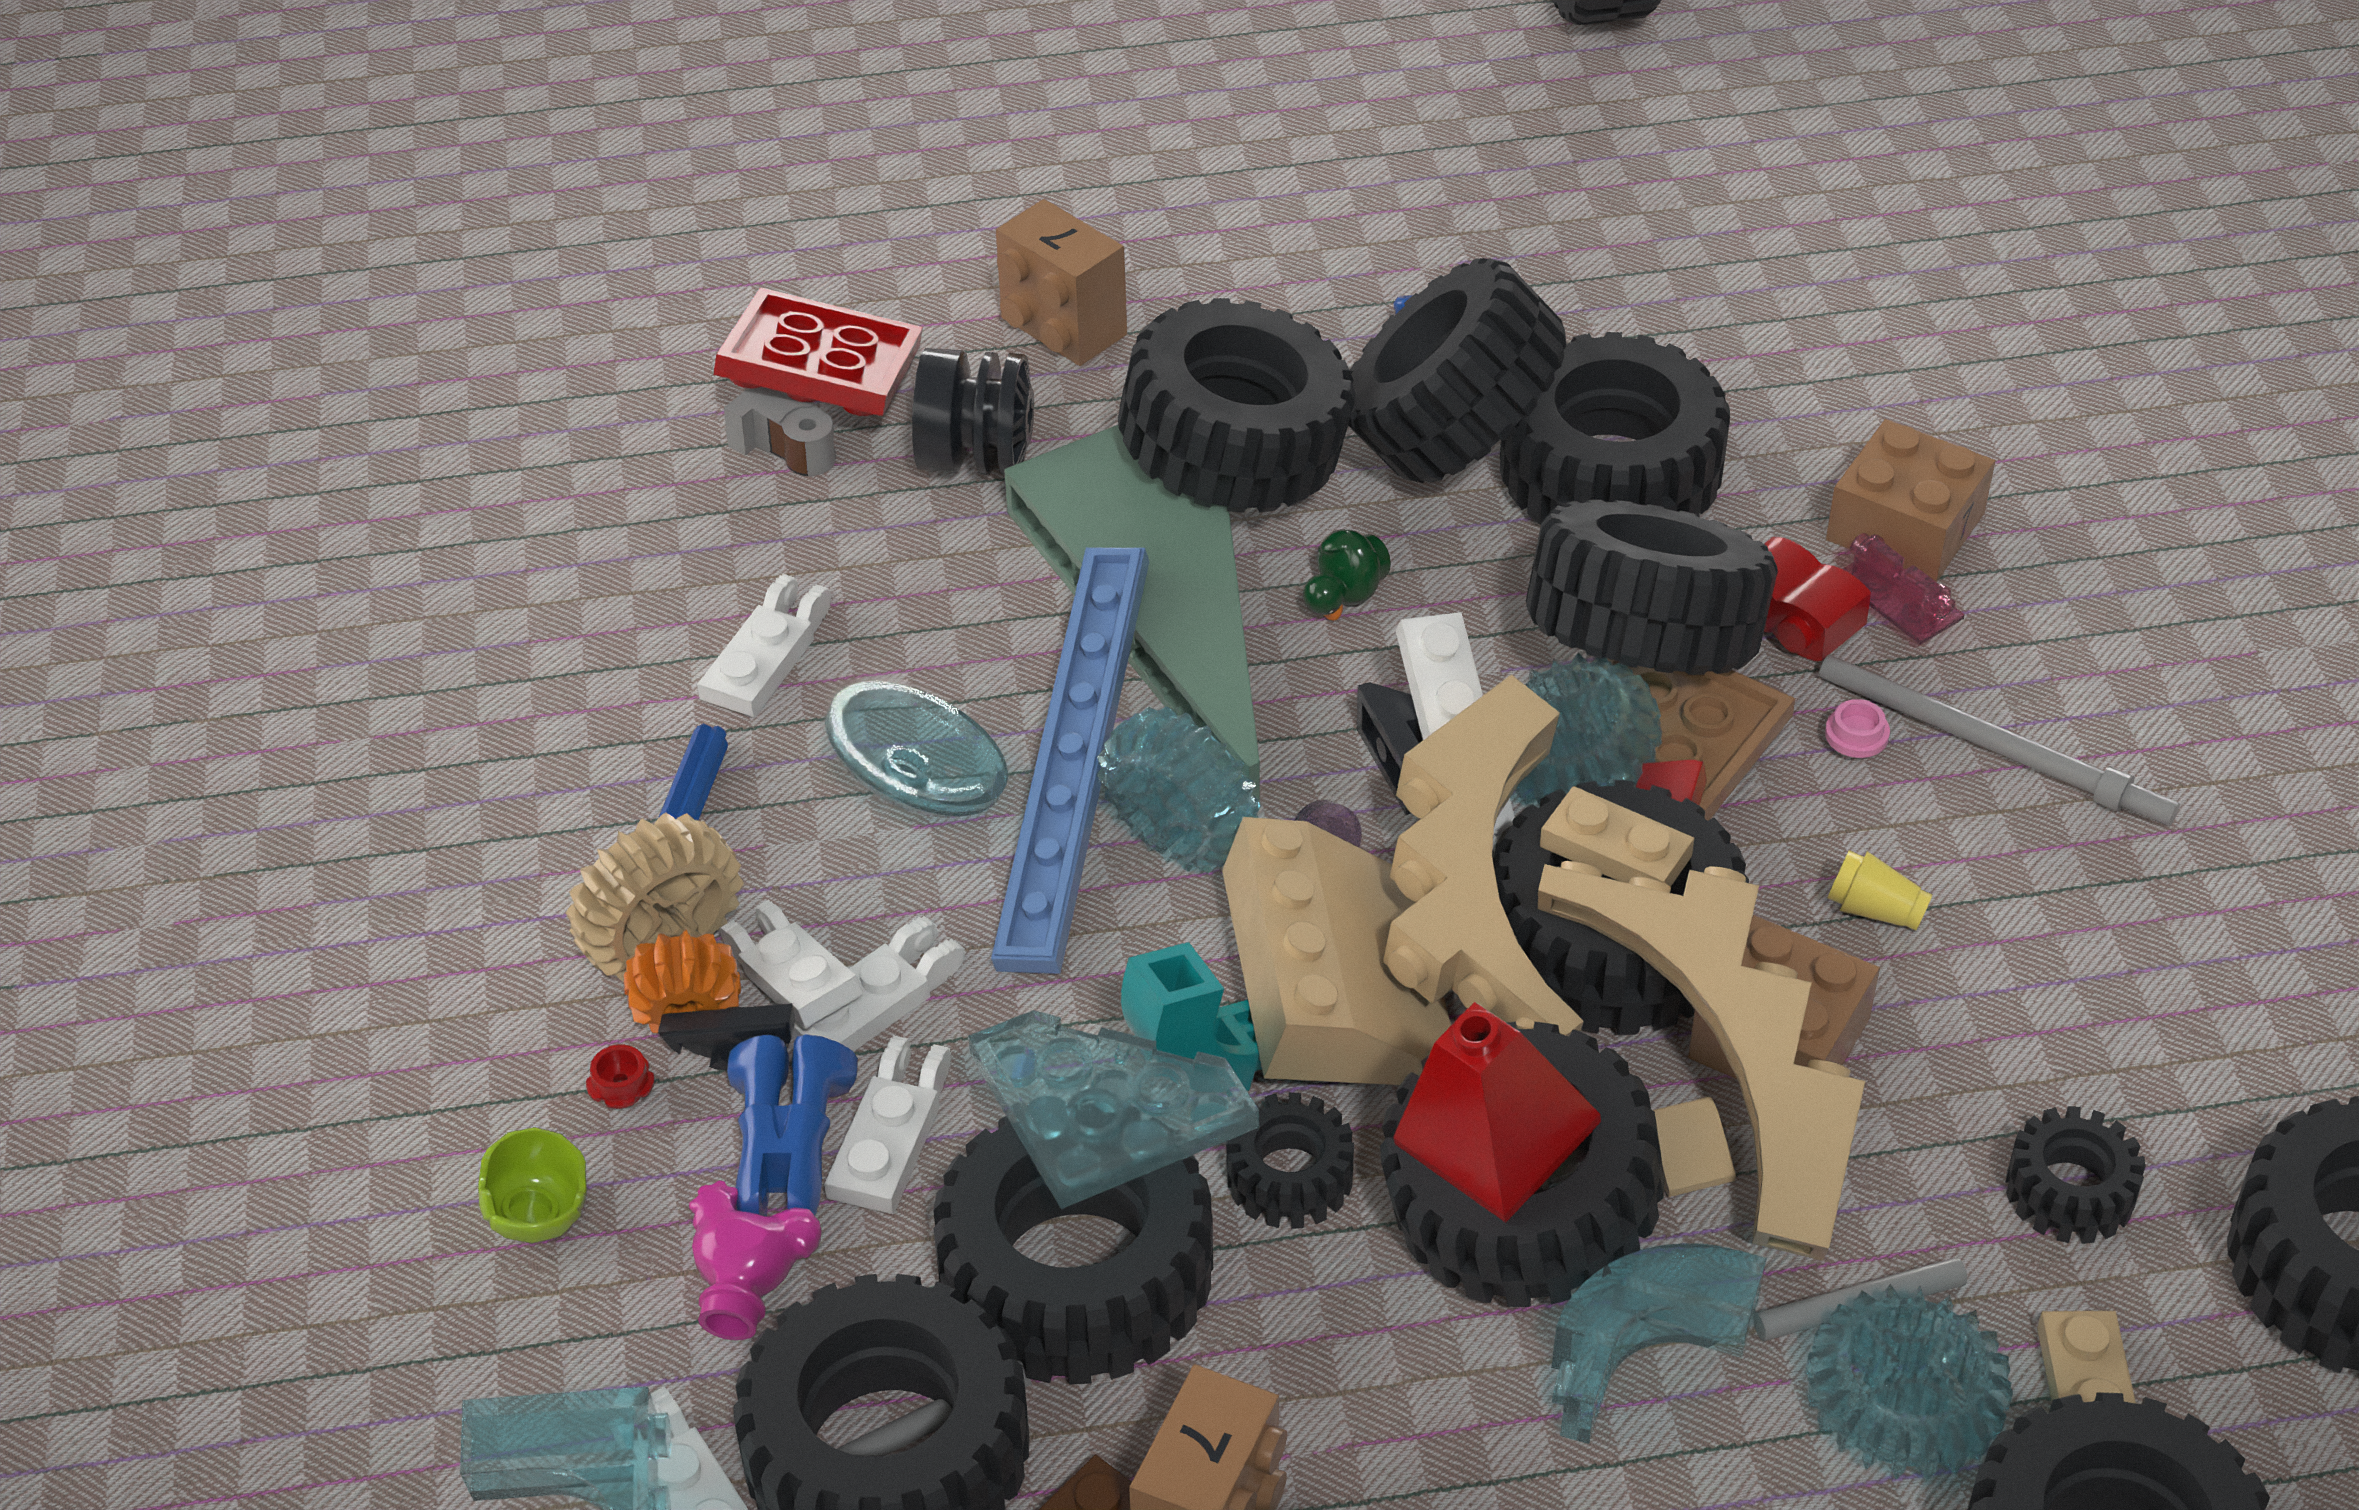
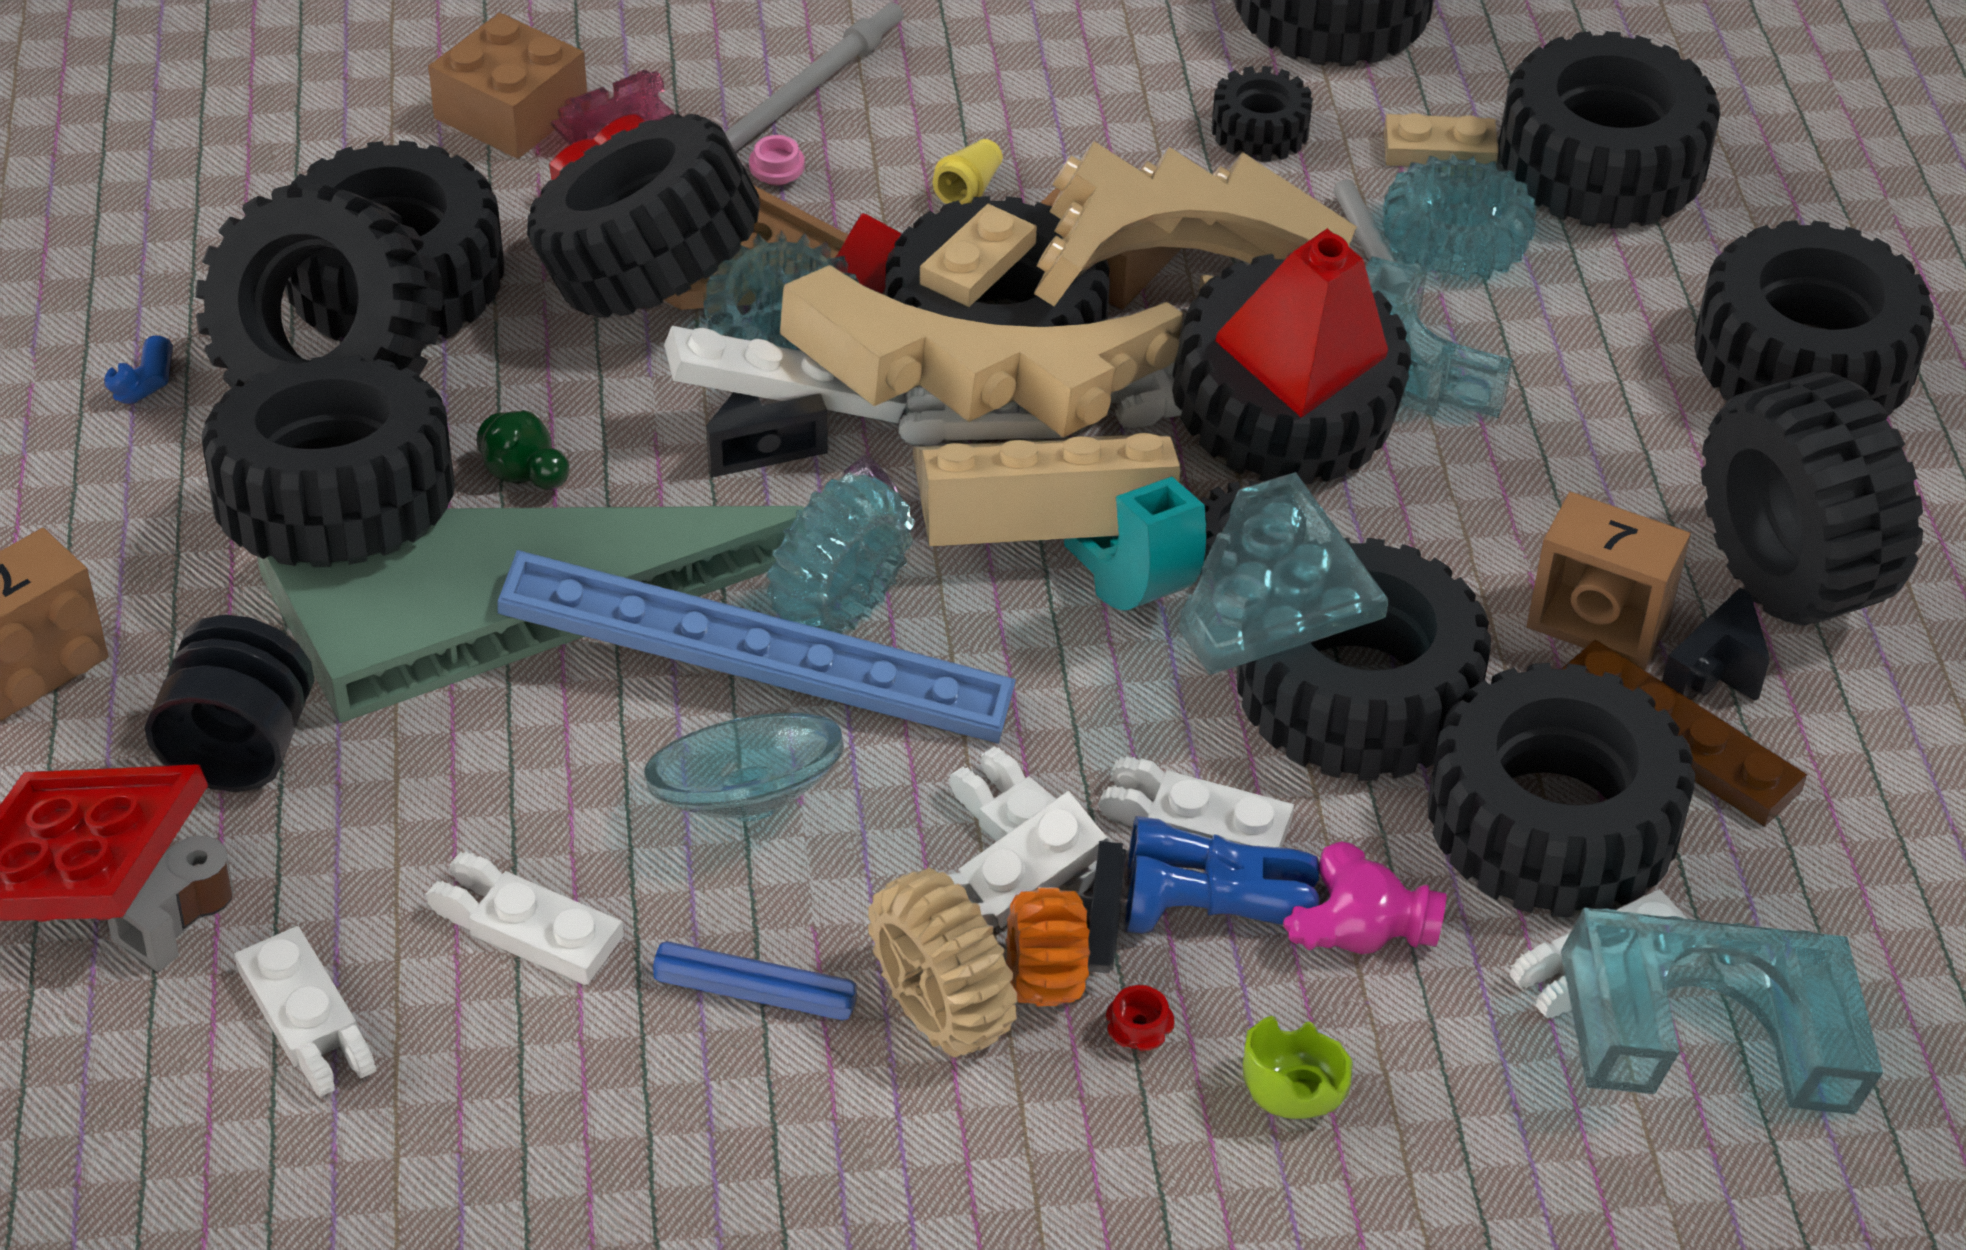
camera: 90 degrees left, 0 degrees up
none -> white hinge [234,926,376,1097]

